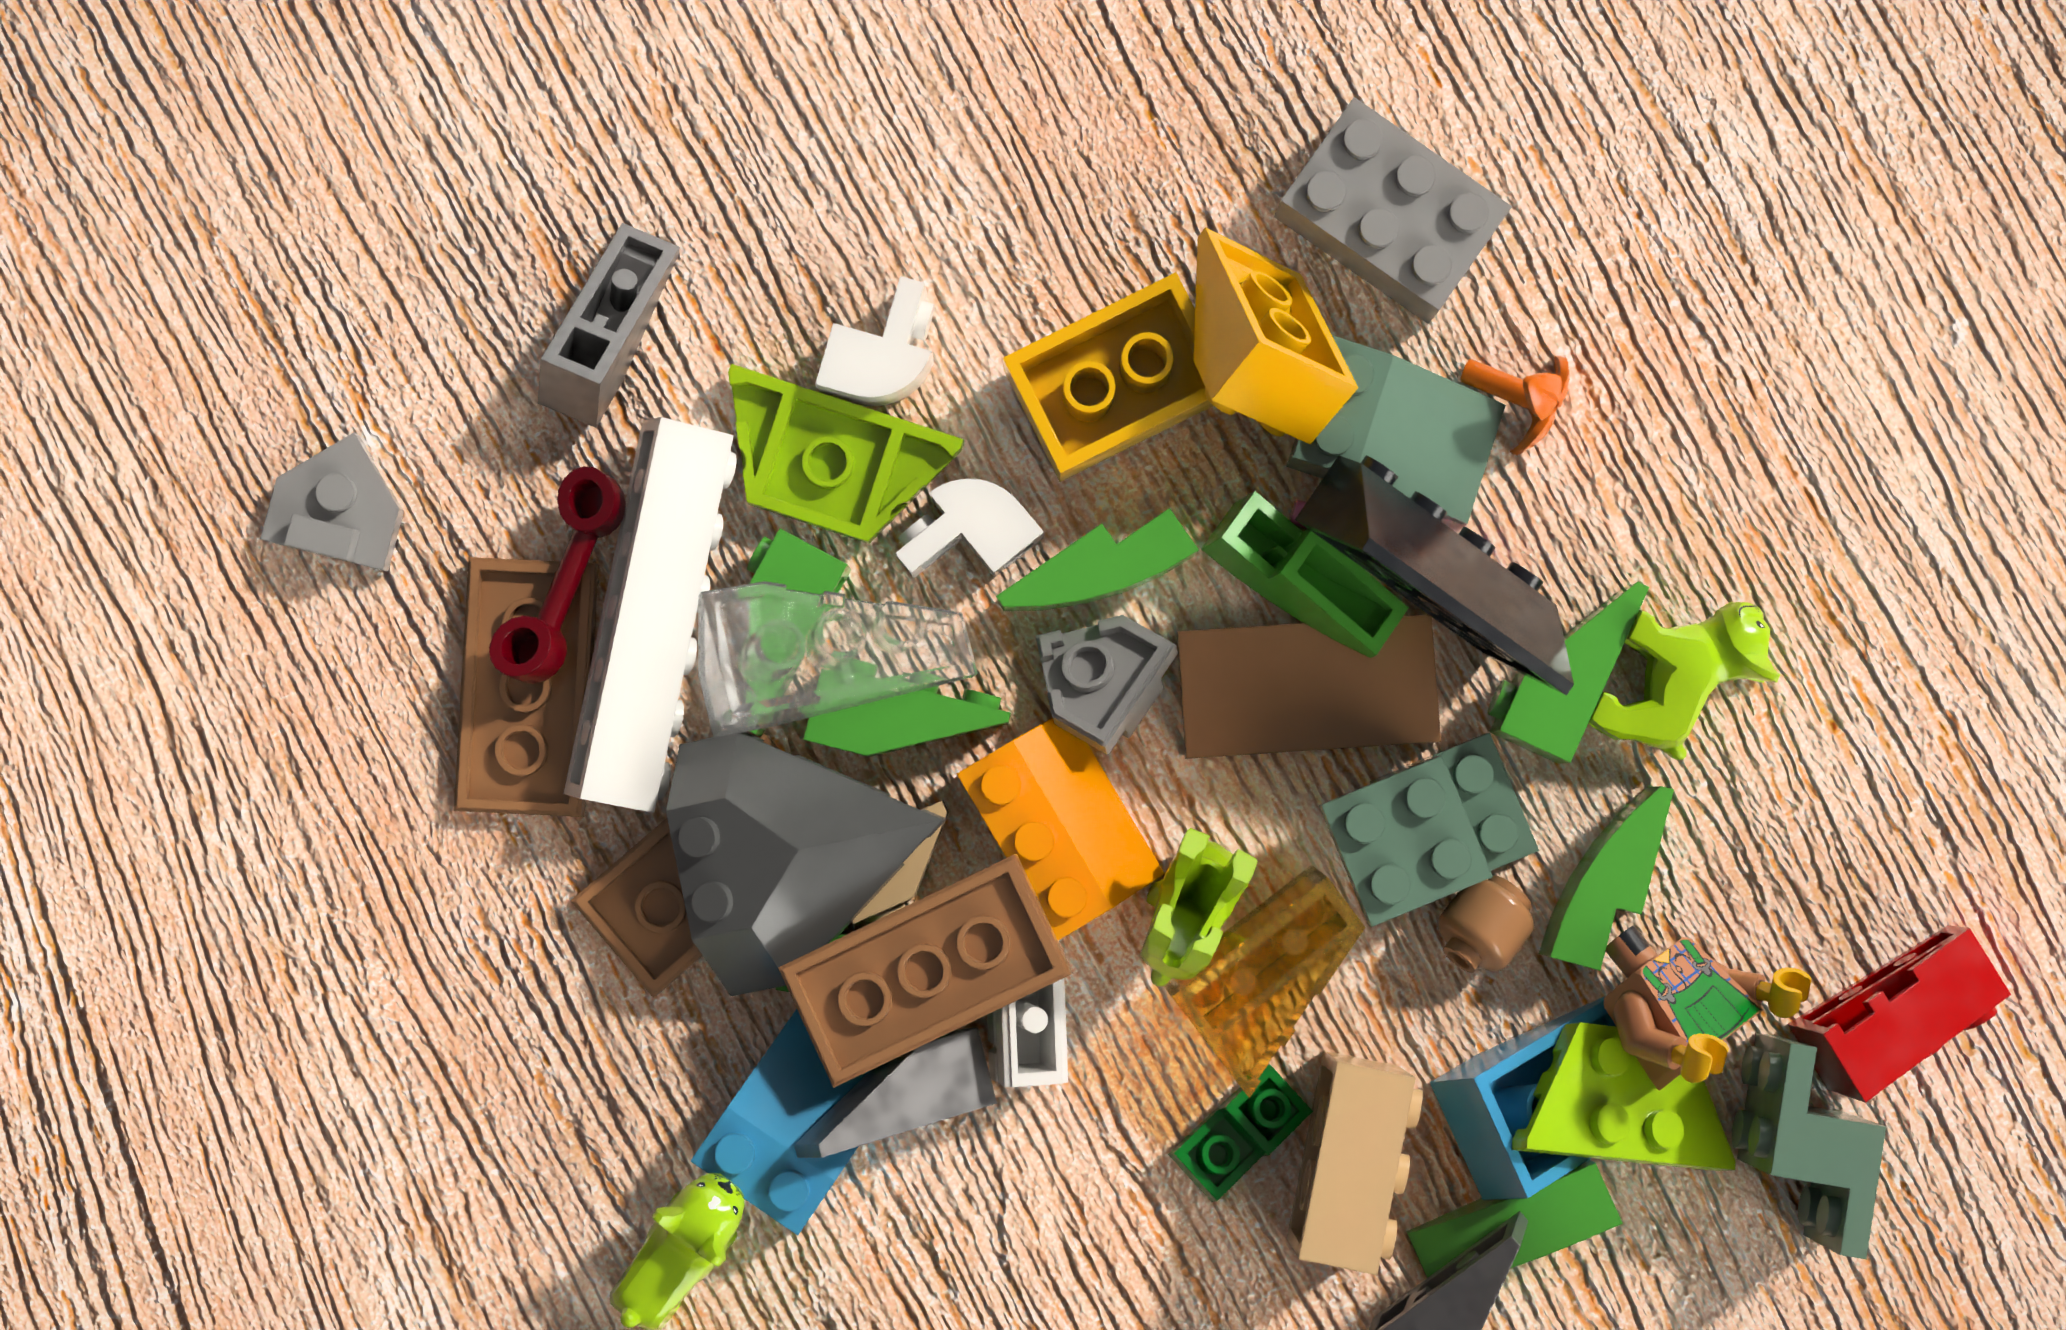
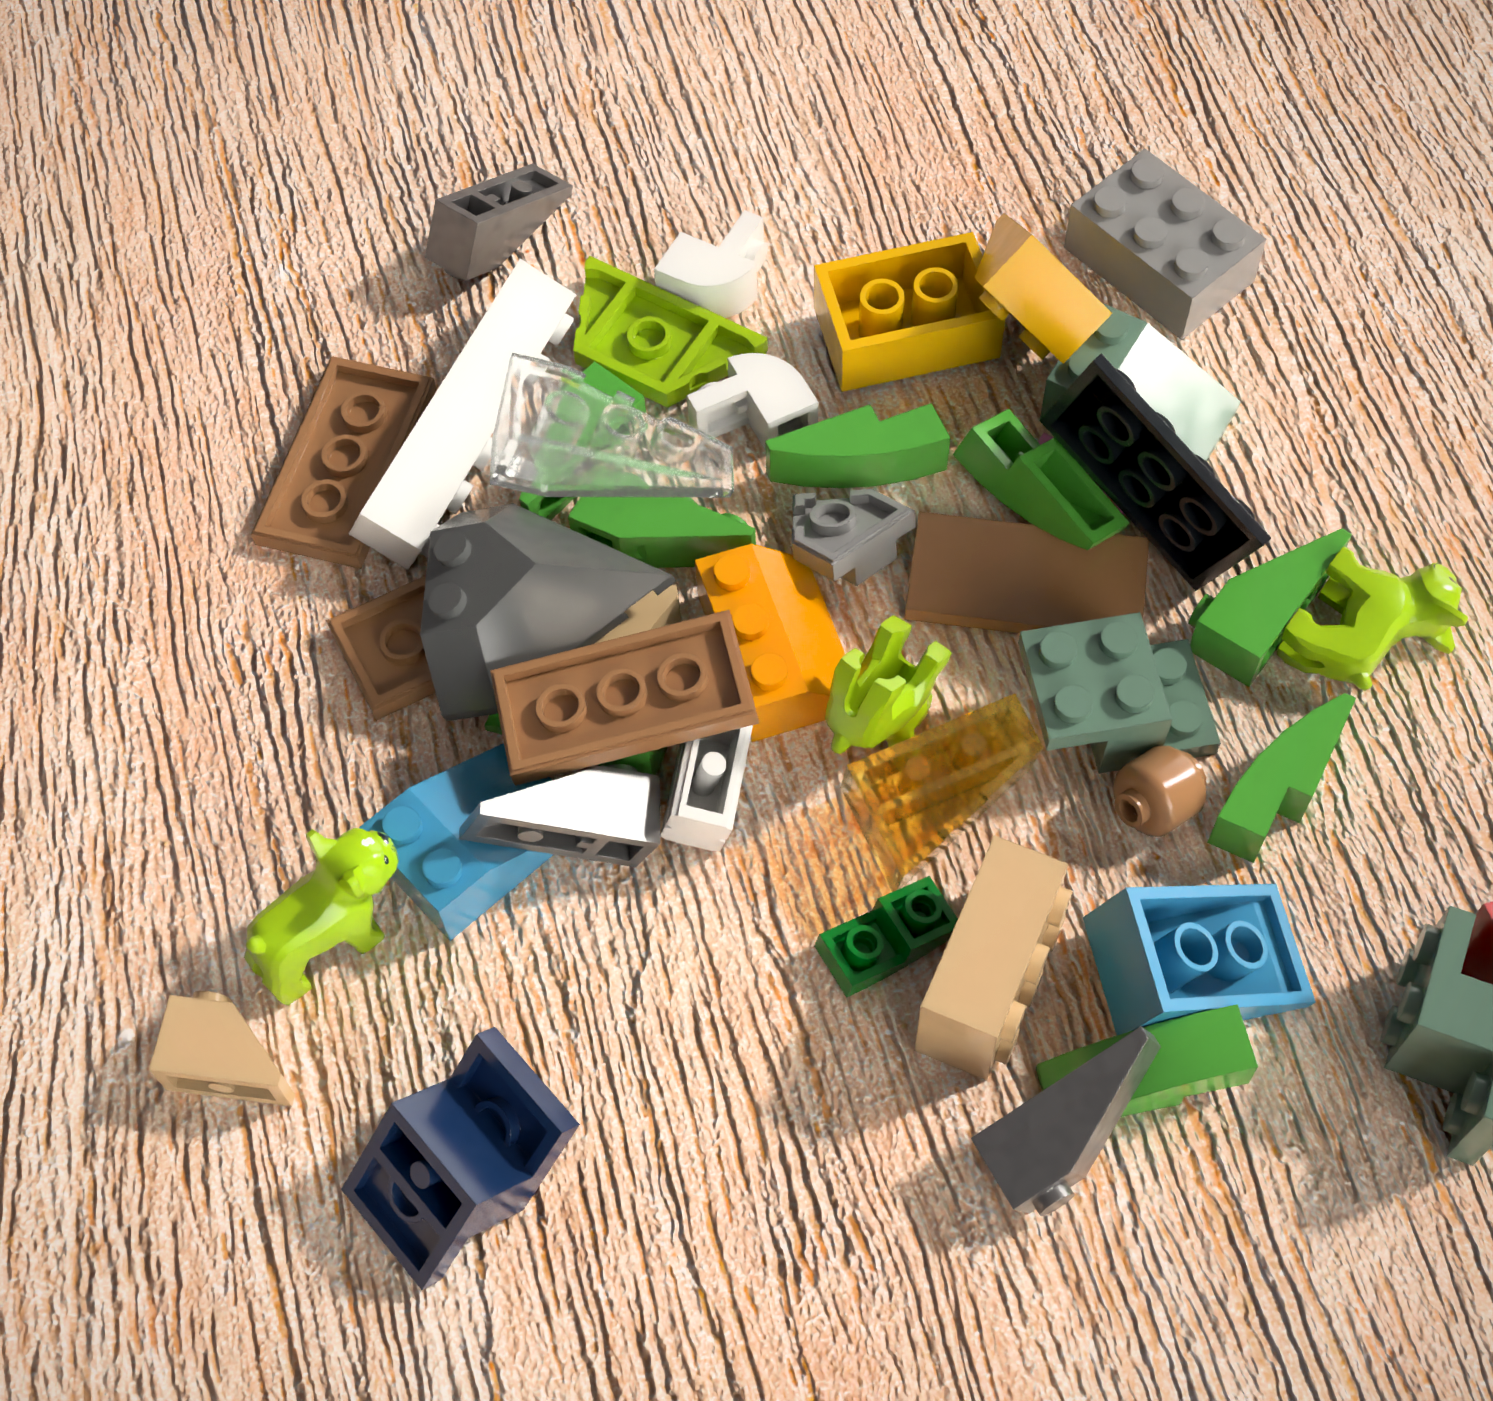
camera: 15 degrees right, 25 degrees down
light grey plate [260,432,404,572] -> none
dark red piece [489,466,626,684] -> none
orange plant [1460,356,1570,456] -> none
lime wing [1512,1022,1736,1171] -> none
torso [1604,925,1811,1091] -> none

